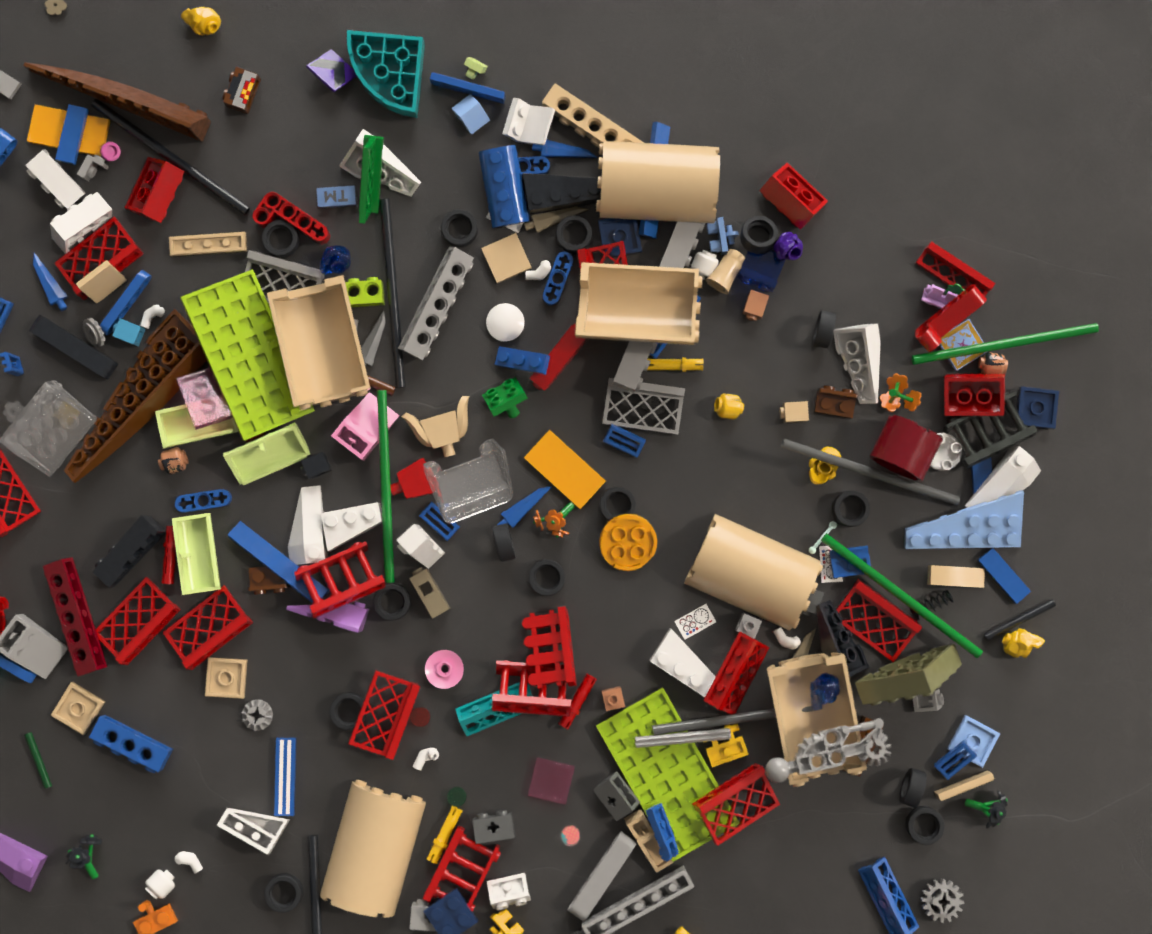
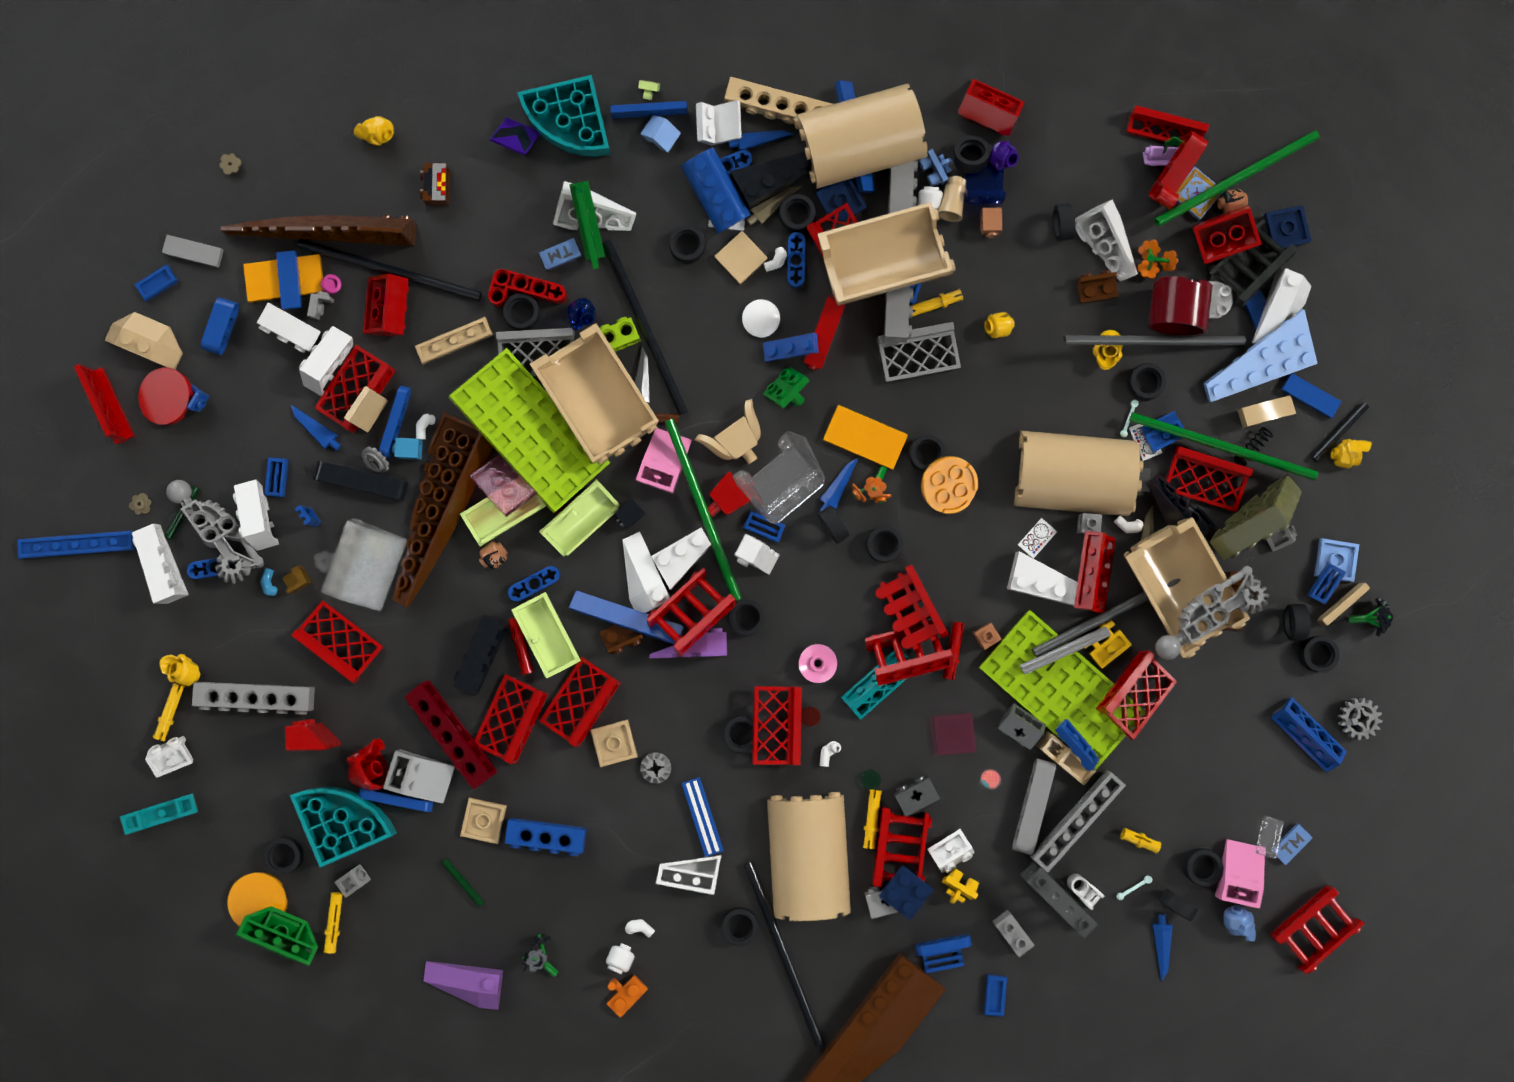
camera: 20 degrees left, 0 degrees up
light grey brick [398,247,474,360] -> none
dark tan brick [409,567,450,619] -> none
blue tile [603,423,646,458] -> none
tan brick [779,401,809,423] -> none
clear blue head [810,673,840,711] -> none

